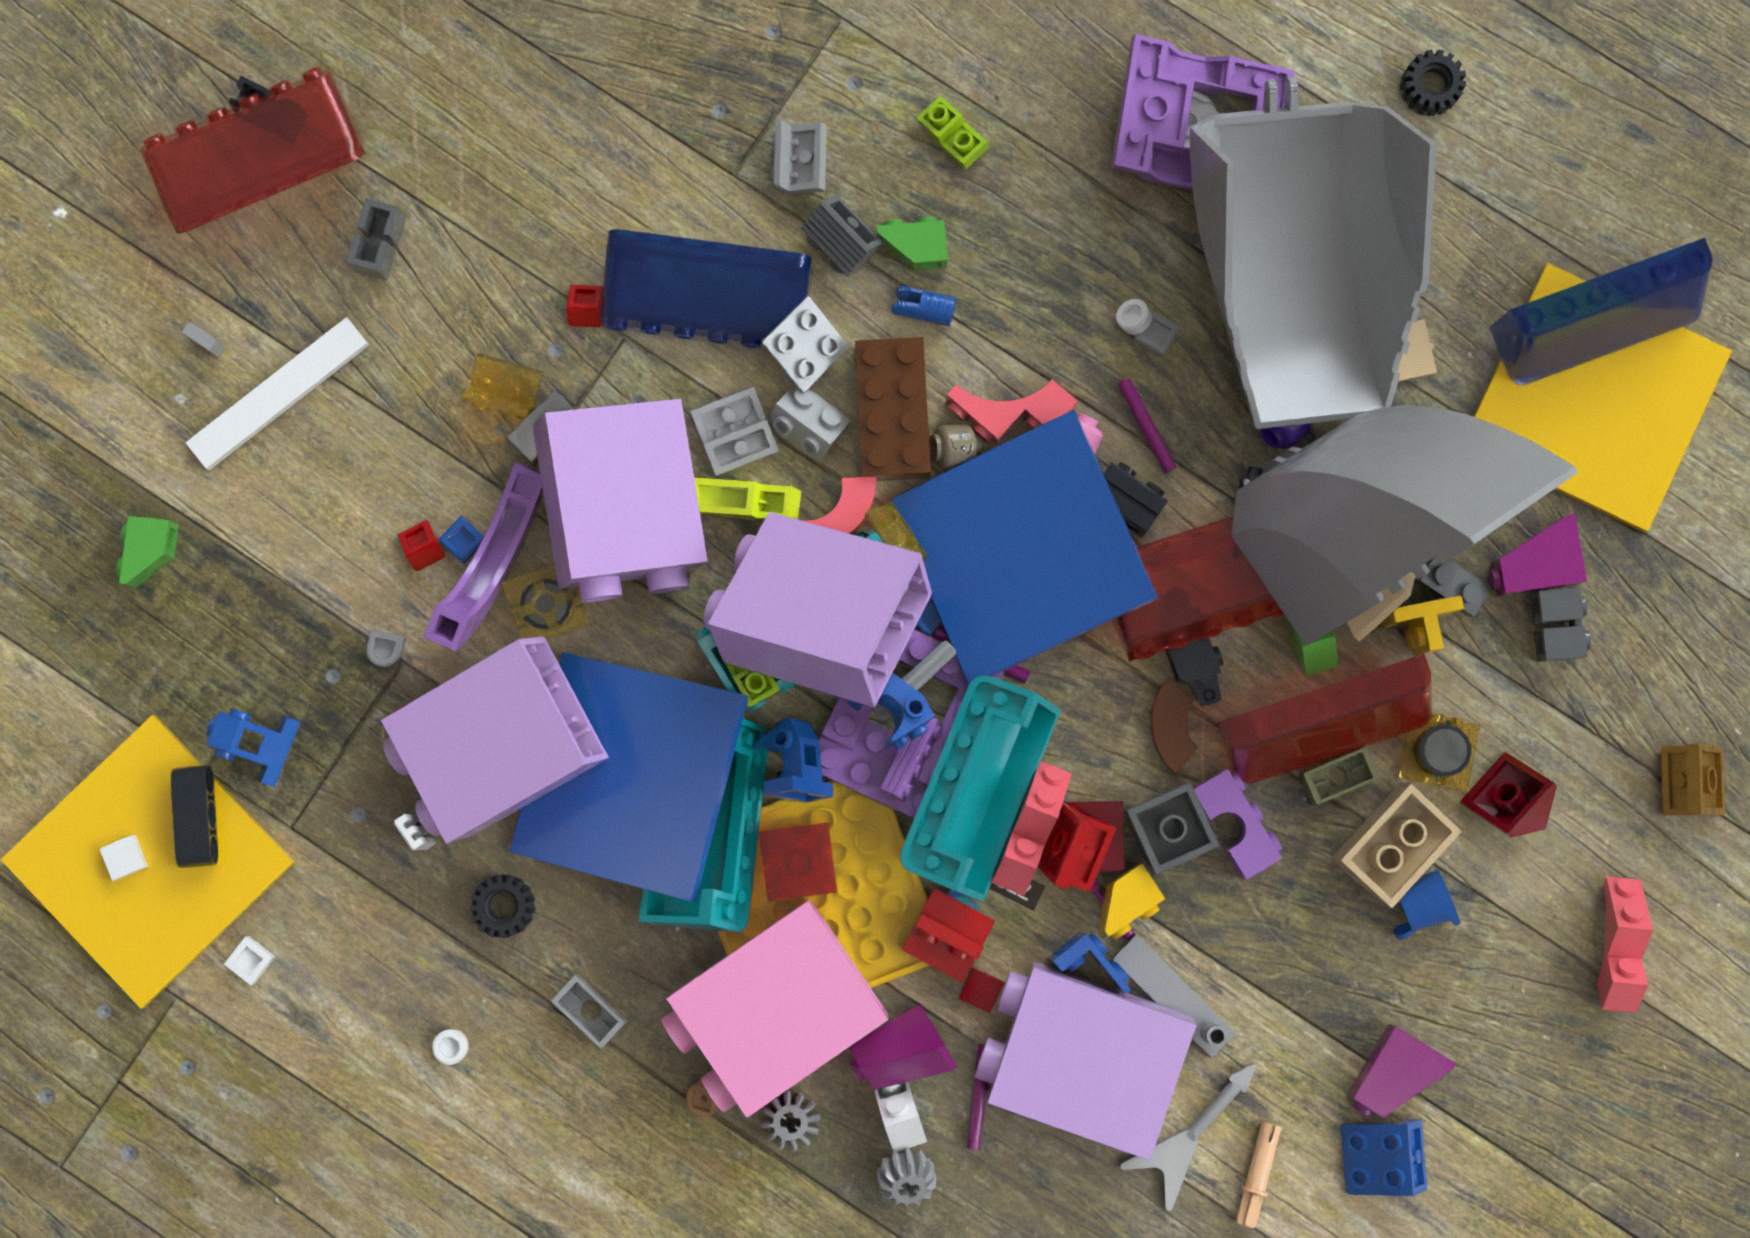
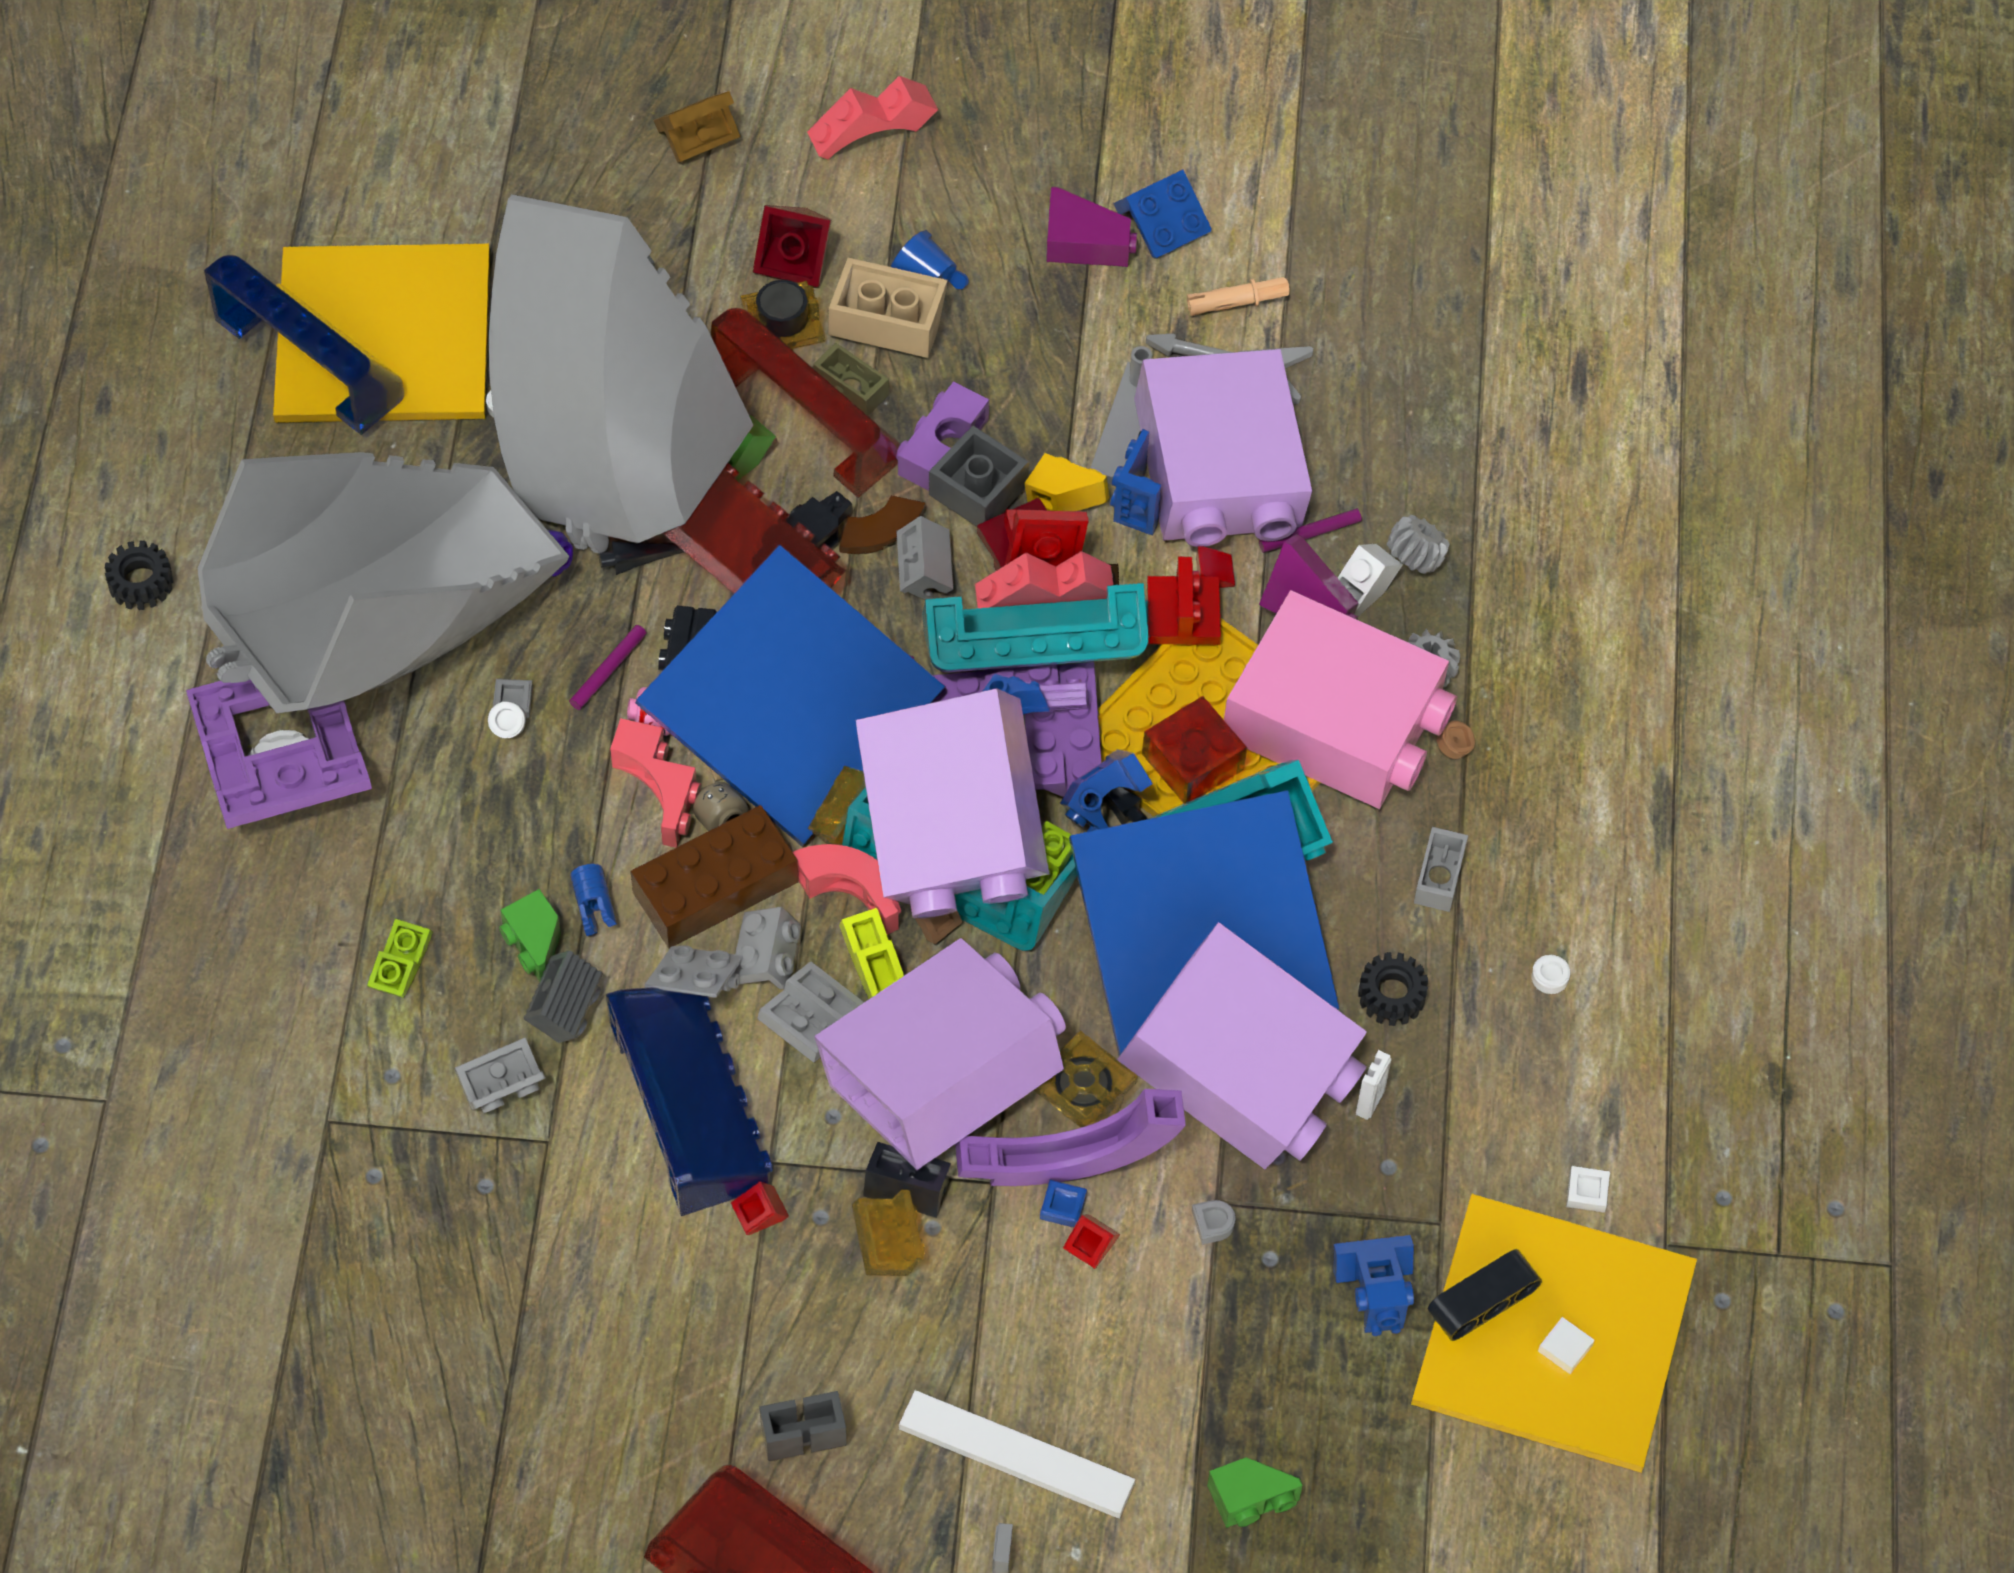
camera: 120 degrees left, 25 degrees down
none -> light grey hinge [897,516,953,599]

